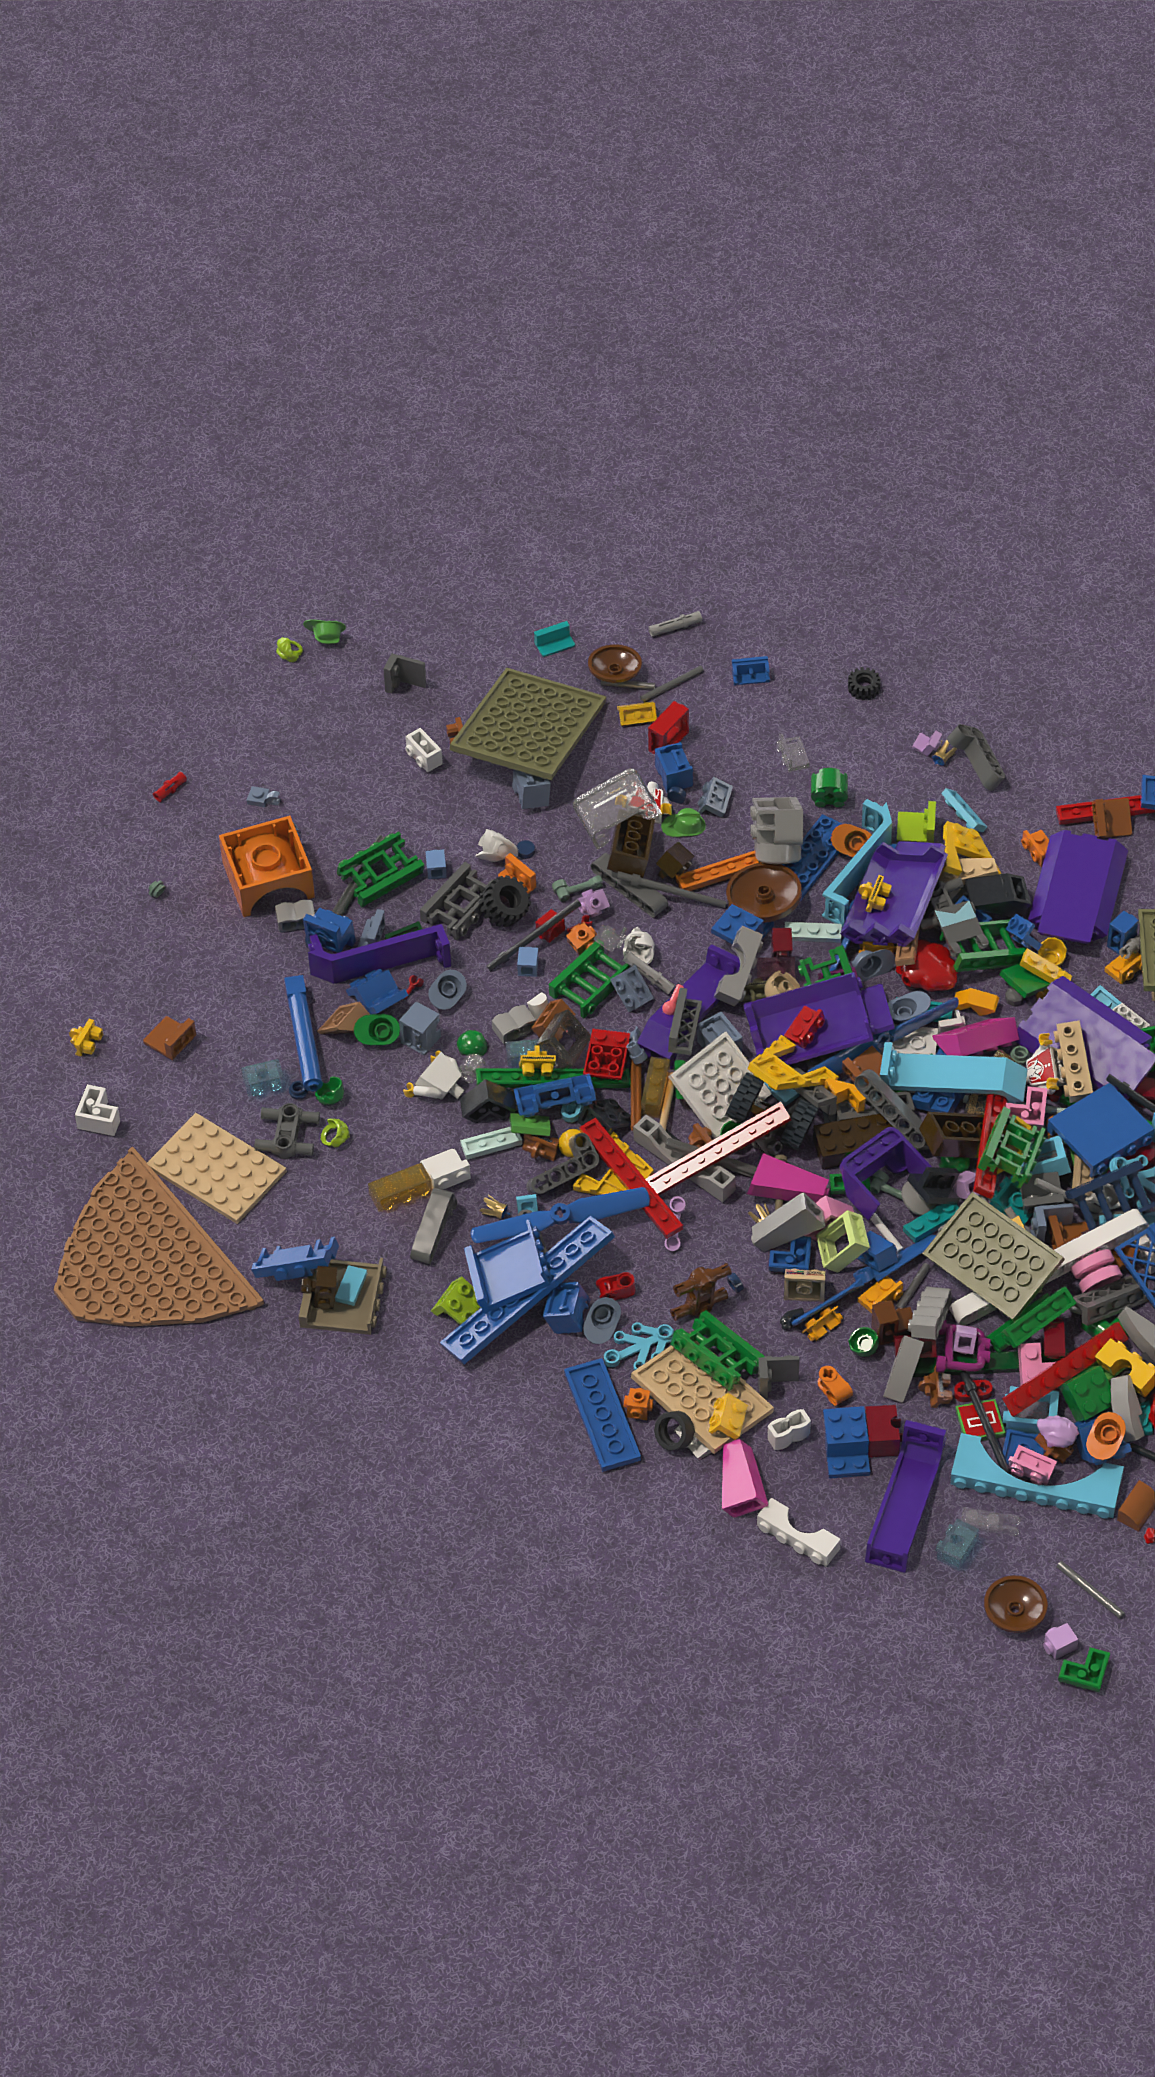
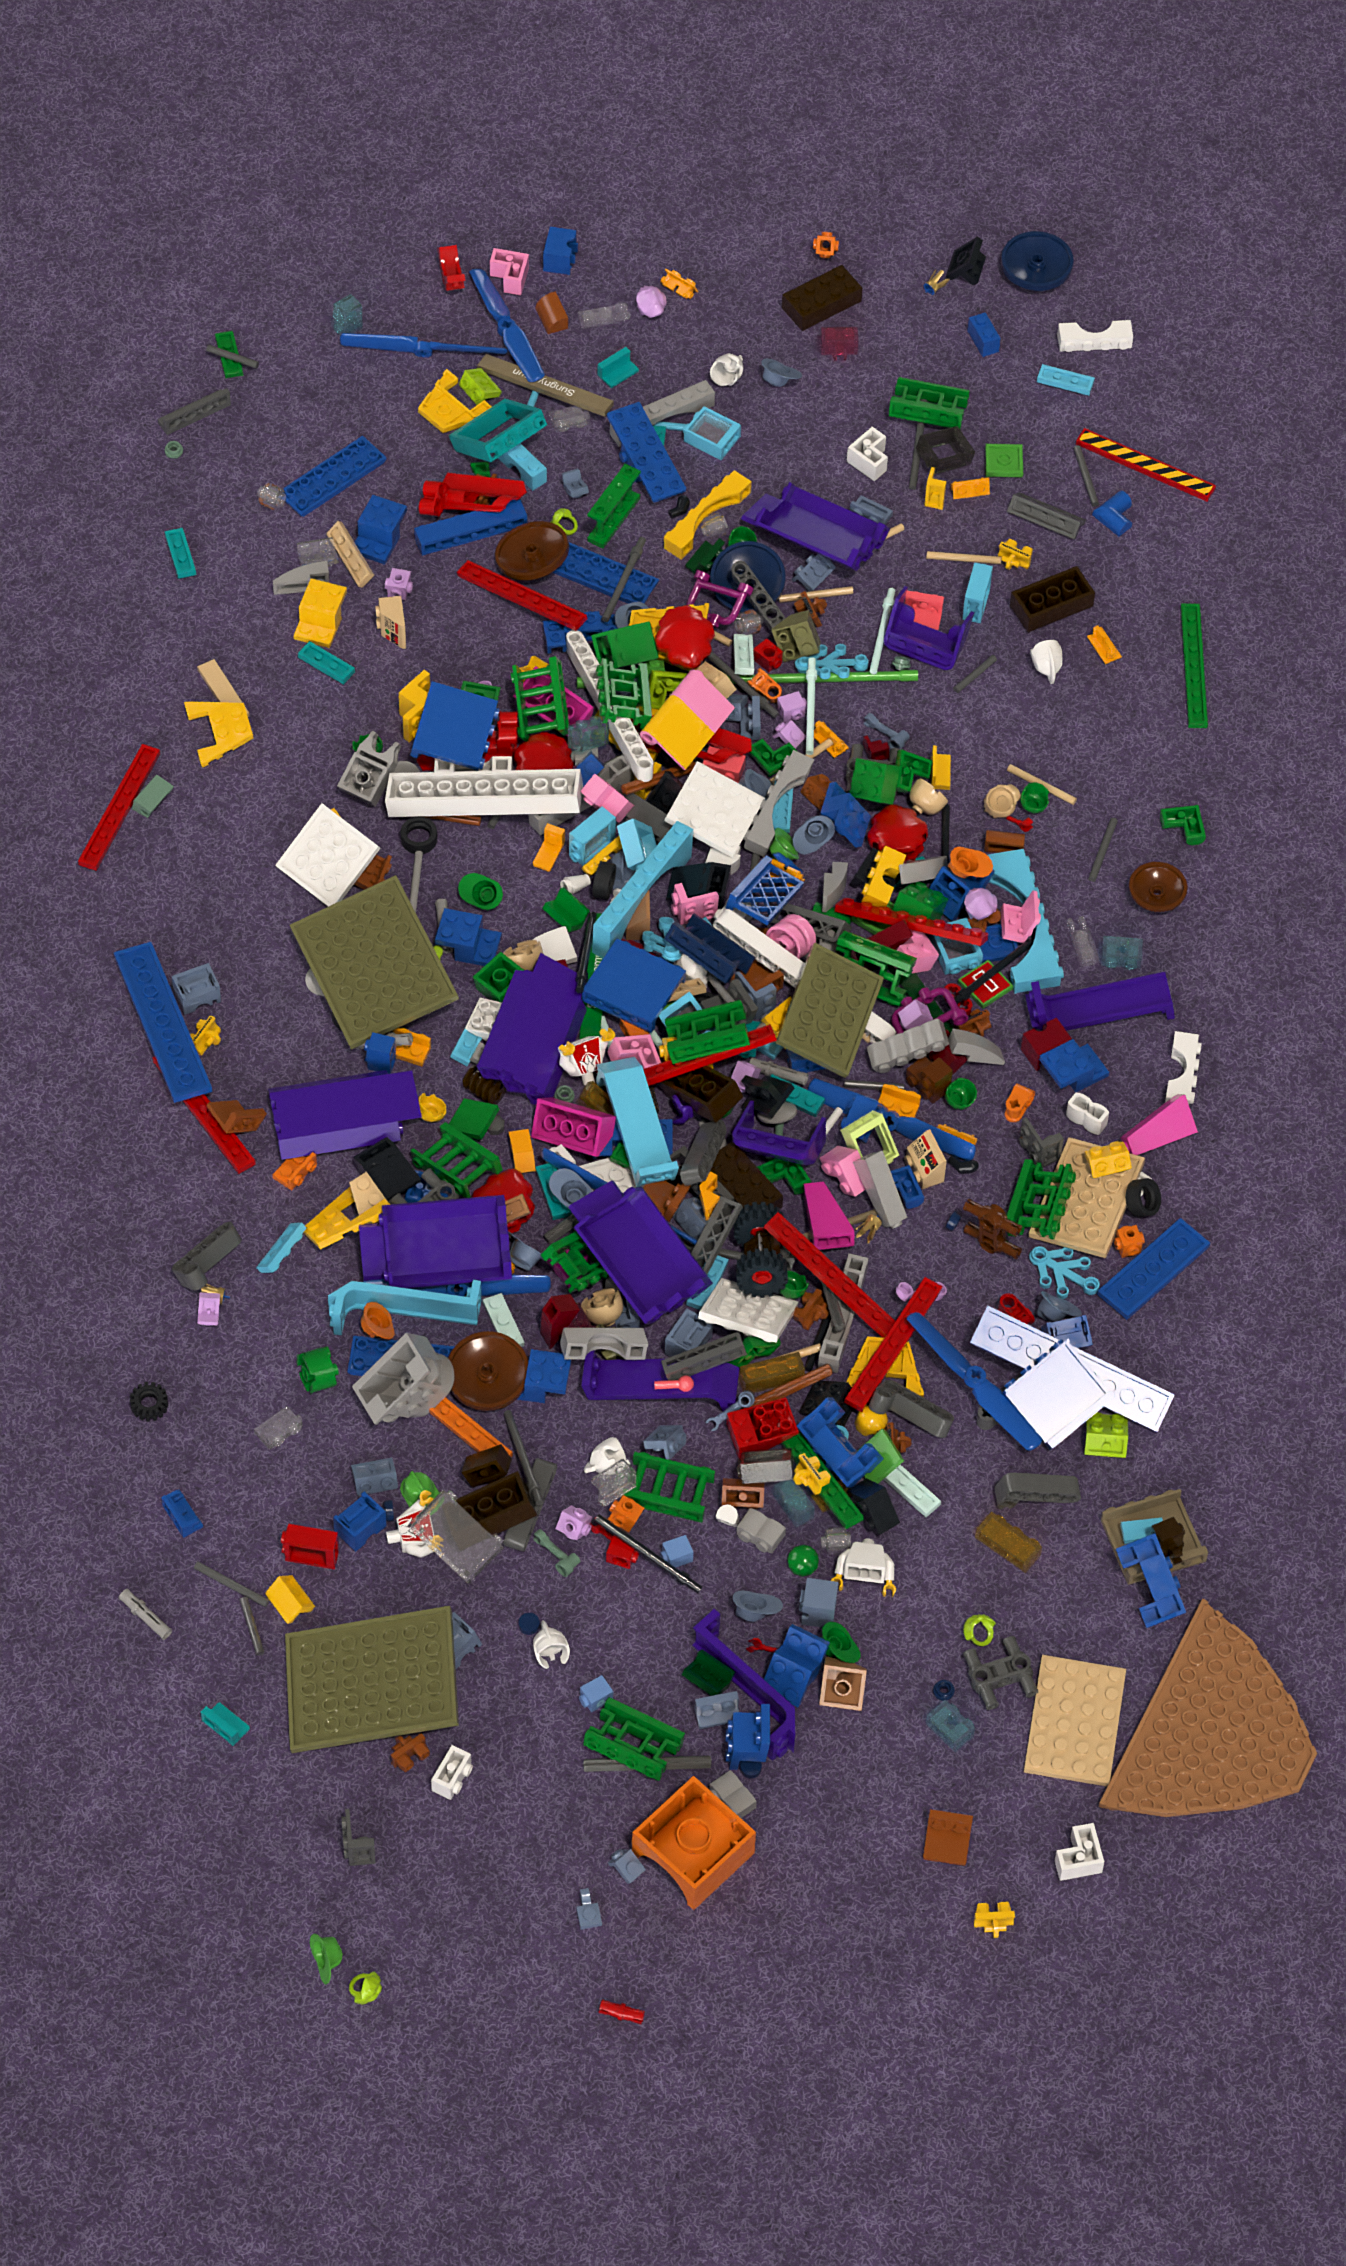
camera: 120 degrees left, 5 degrees up
sand green plate [148,880,166,898] -> none
blue brick [284,975,323,1092] -> none
green hair [315,1076,344,1105] -> none
dark grey fence [420,862,501,941] -> none
white bracket [420,1149,471,1190] -> none
black tyre [479,875,531,927] -> none
pearl gold piece [480,1194,510,1219] -> none
orange bracket [498,853,536,894] -> none
medium azure tile [516,1194,538,1213] -> none
reddish brown dish [588,644,642,683] -> none
light grey pin [622,951,675,995] -> none
yellow wing [747,1035,839,1090] -> none
red bracket [784,1005,825,1048] -> none
yellow hips [858,875,892,913] -> none
lime bracket [897,801,936,843] -> none
dark grey flag [934,901,989,958] -> none
blue bracket [1006,914,1042,950] -> none
yellow hinge [1020,948,1072,983] -> none
lavender brick [1043,1623,1078,1660] -> none
tan brick [1053,1020,1093,1103] -> none

